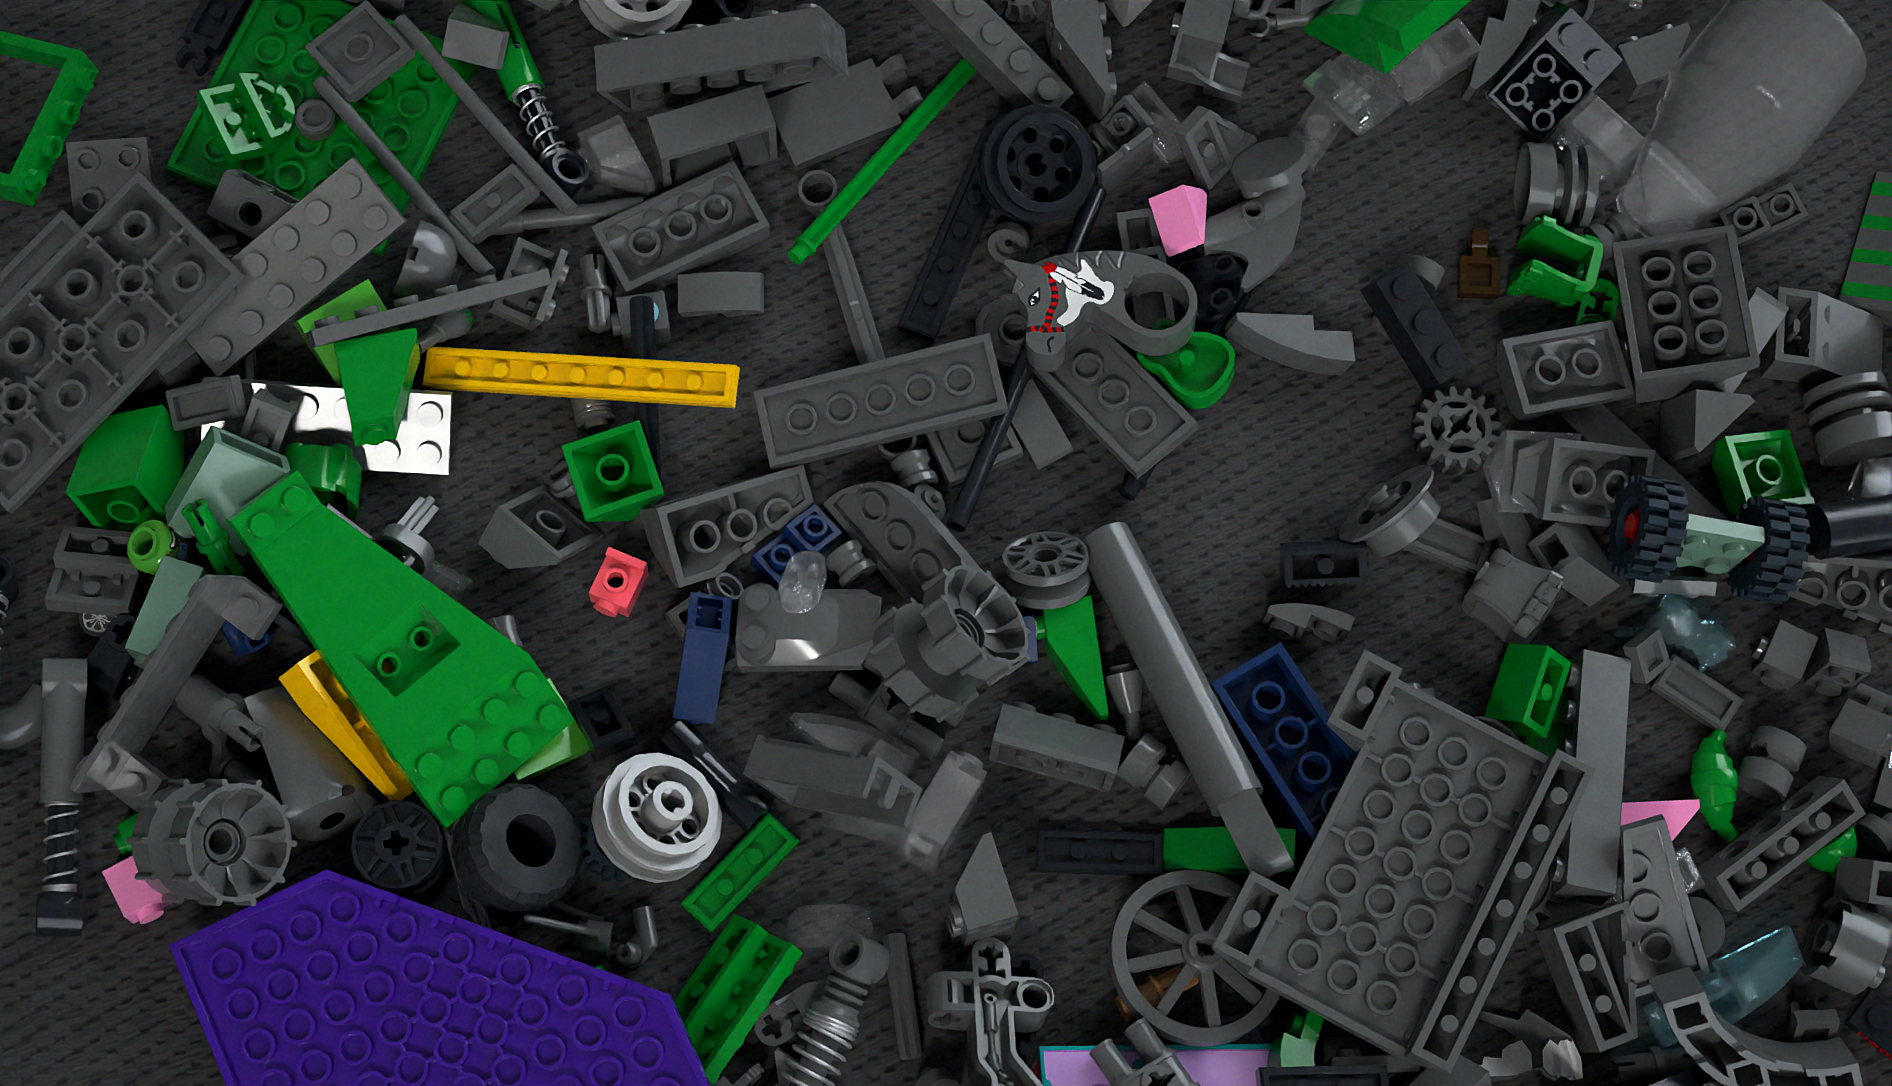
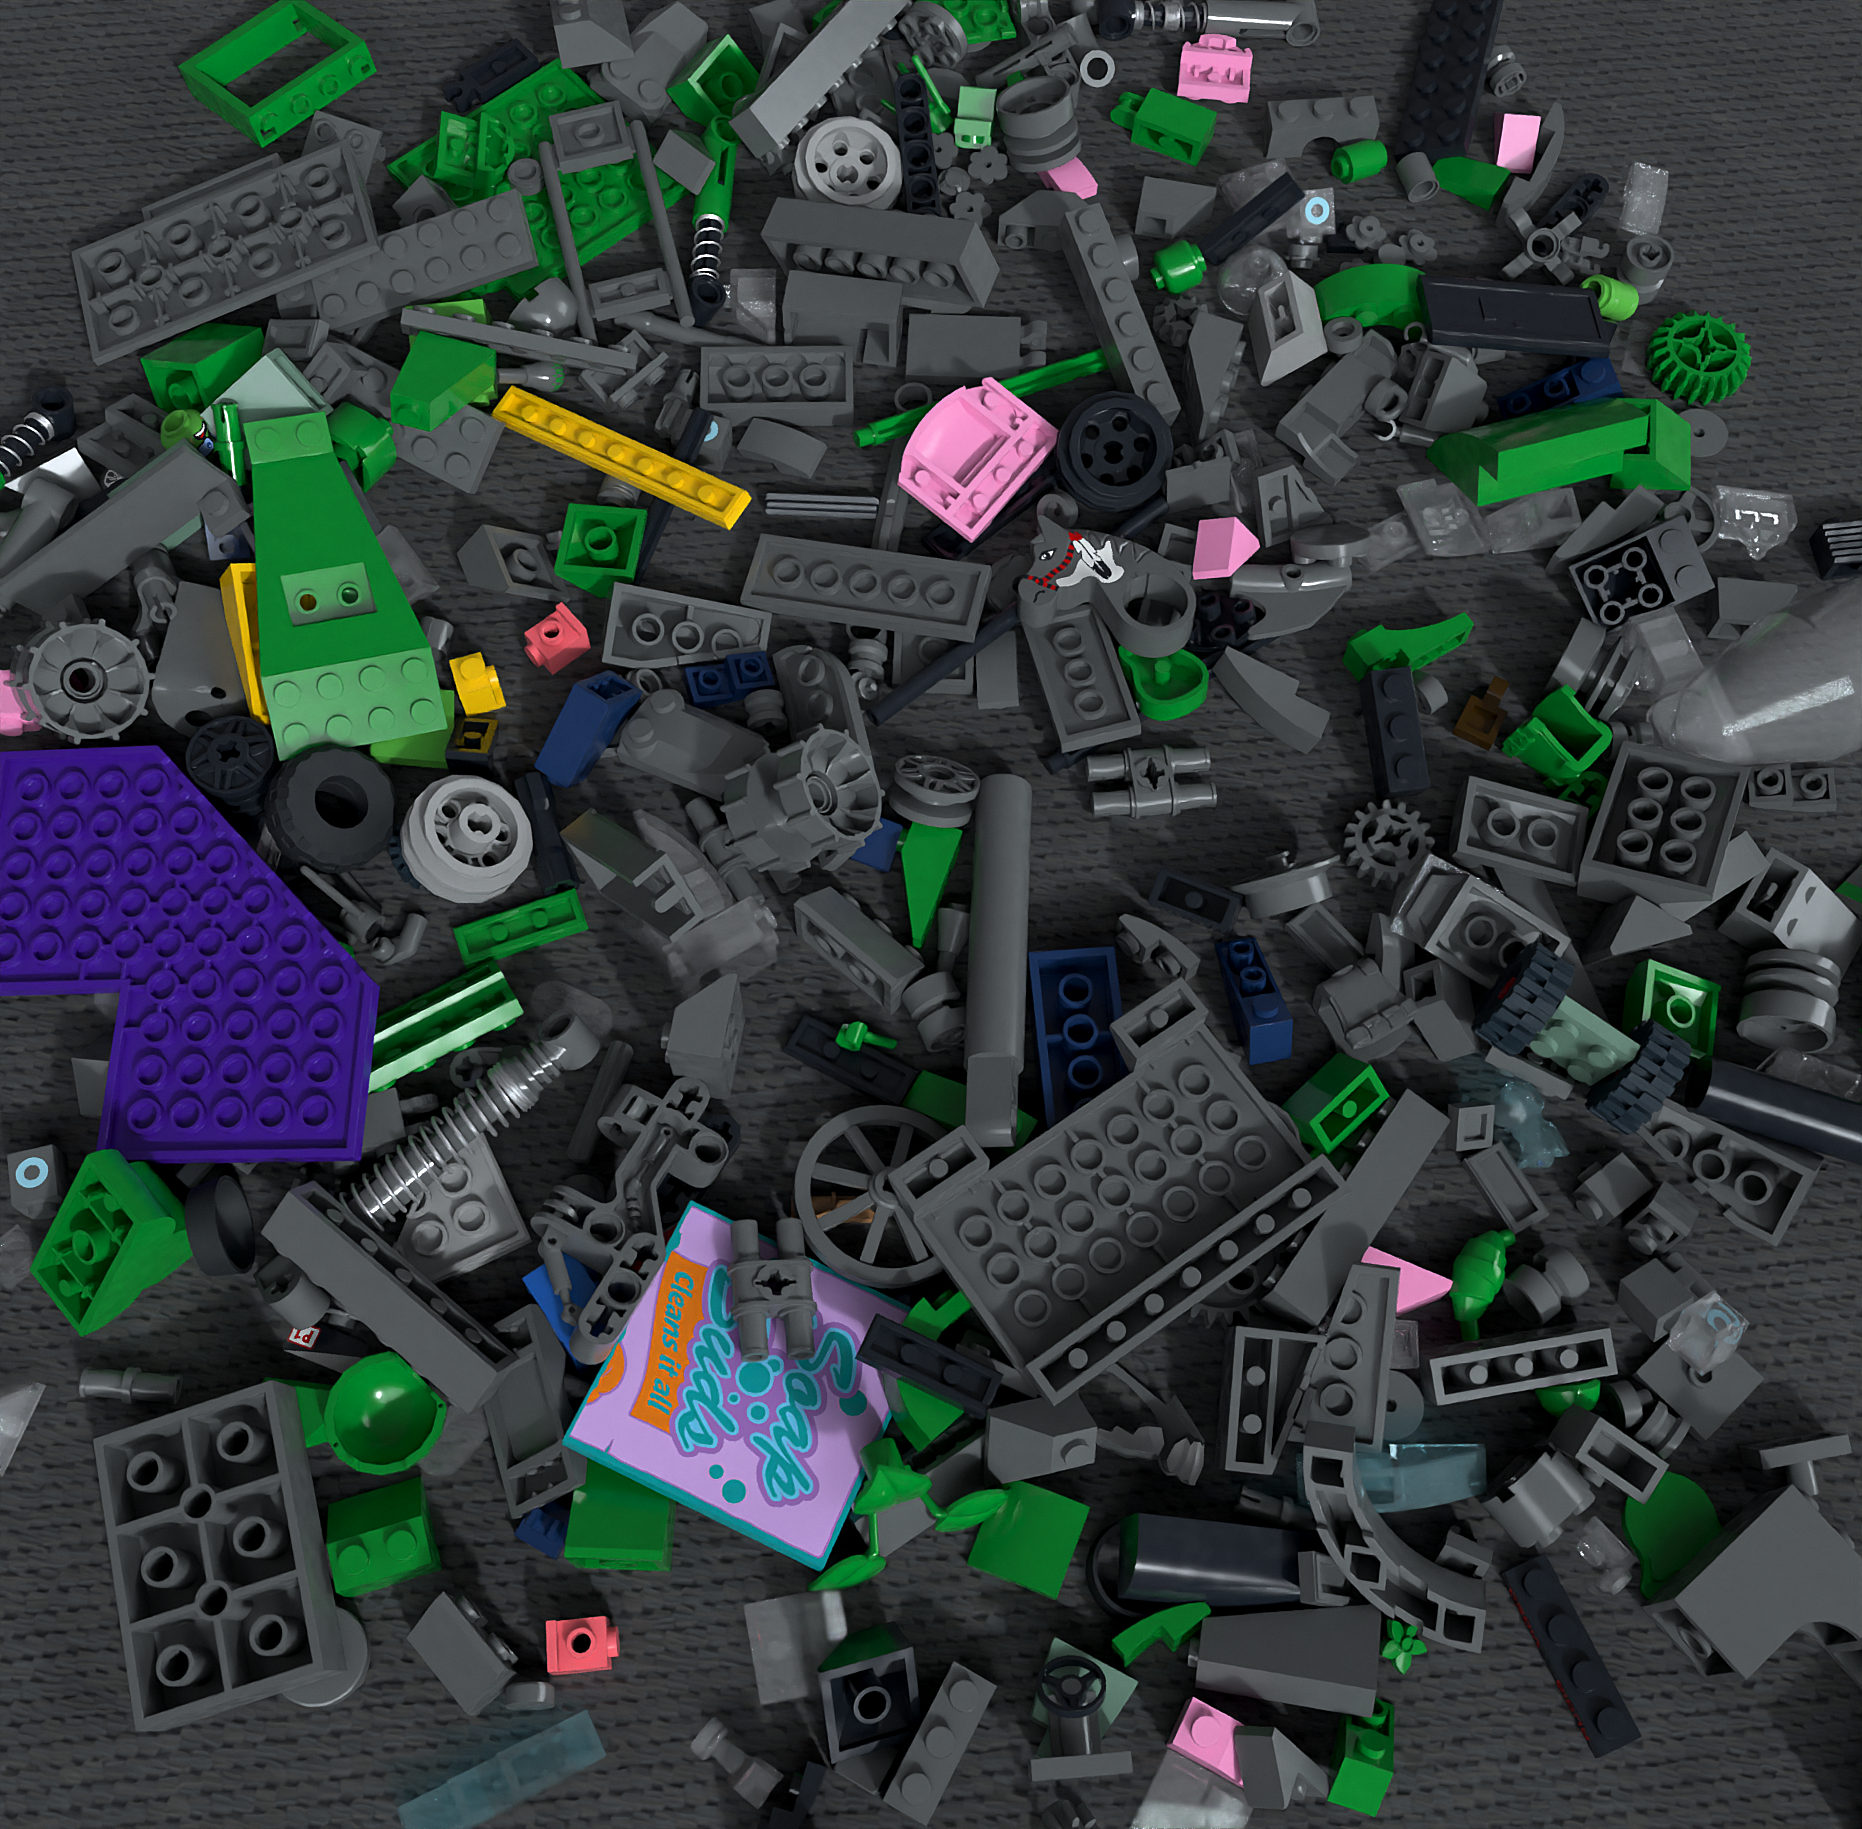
camera: 30 degrees right, 5 degrees down
dark grey piece [374,496,439,575] -> none
clear beam [779,551,827,614] -> none
none -> dark grey slope [3,442,103,503]
none -> yellow brick [449,652,506,717]
none -> black axle [764,492,879,519]
none -> green hand [836,1022,897,1051]
none -> bright pink slope [897,377,1059,543]
none -> dark grey pin [1085,744,1217,820]
none -> dark blue slope [1215,937,1293,1065]
none -> green slope [1342,612,1474,682]

